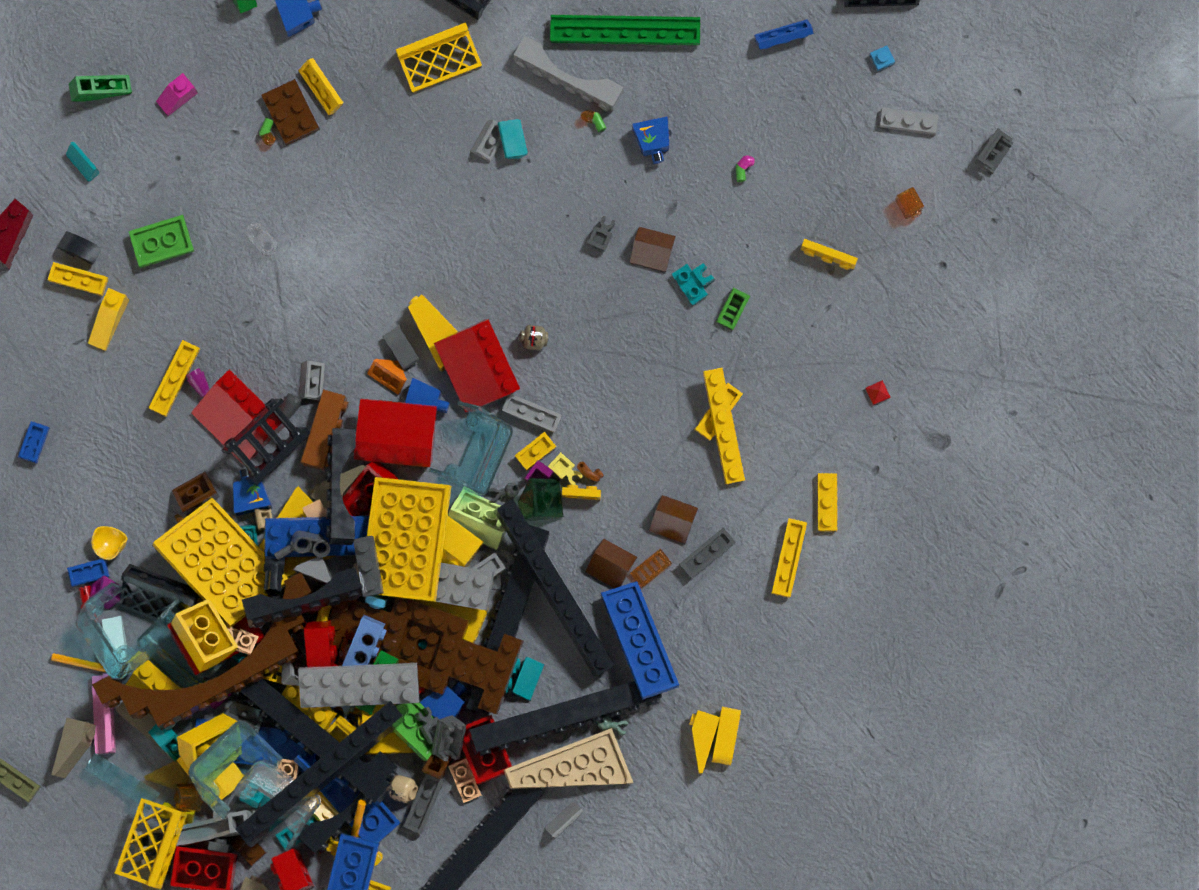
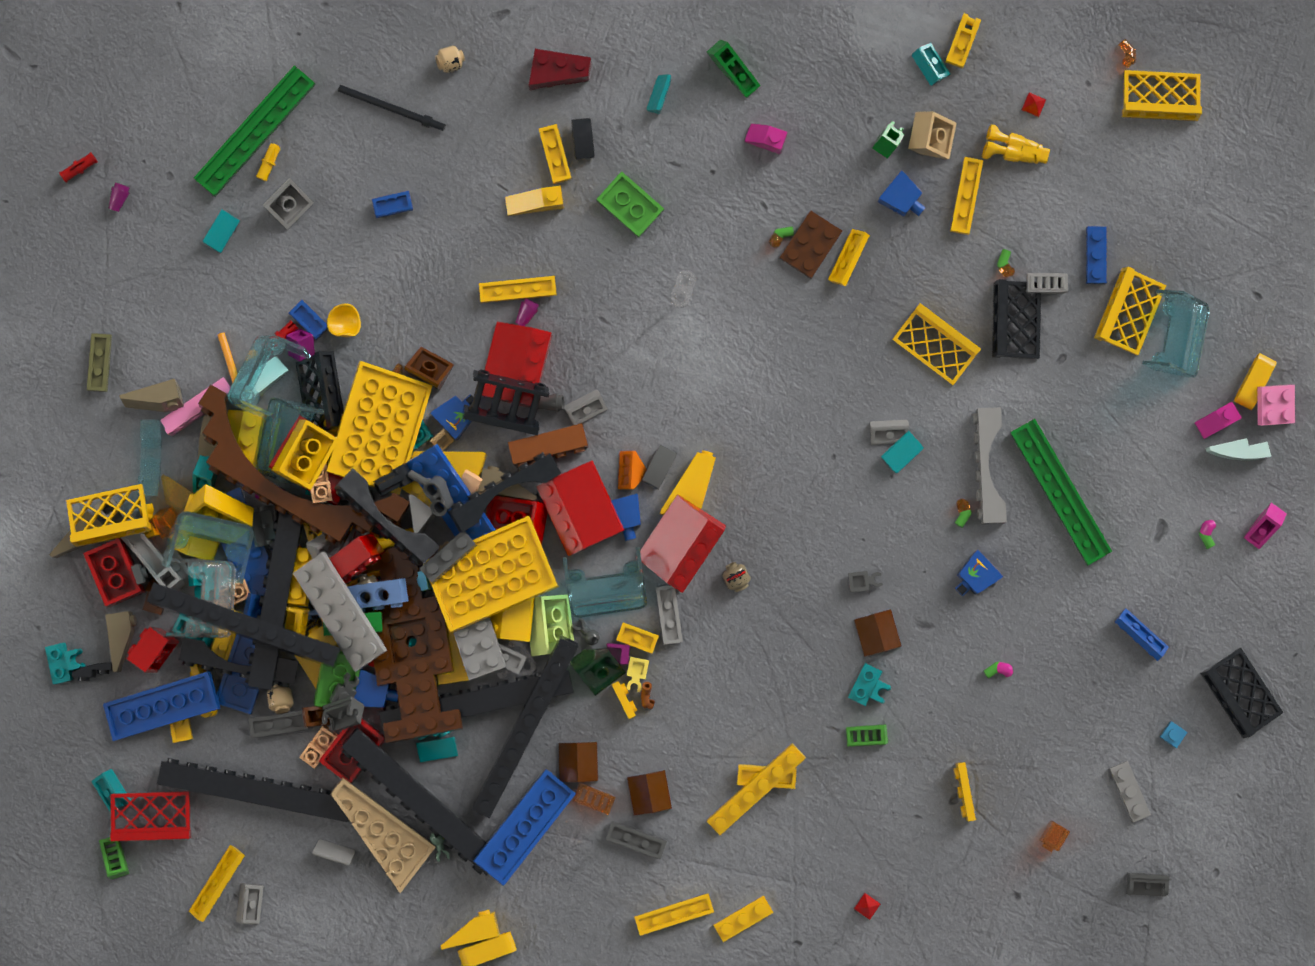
camera: 60 degrees right, 5 degrees up
light orange bar [351,799,366,837] -> none

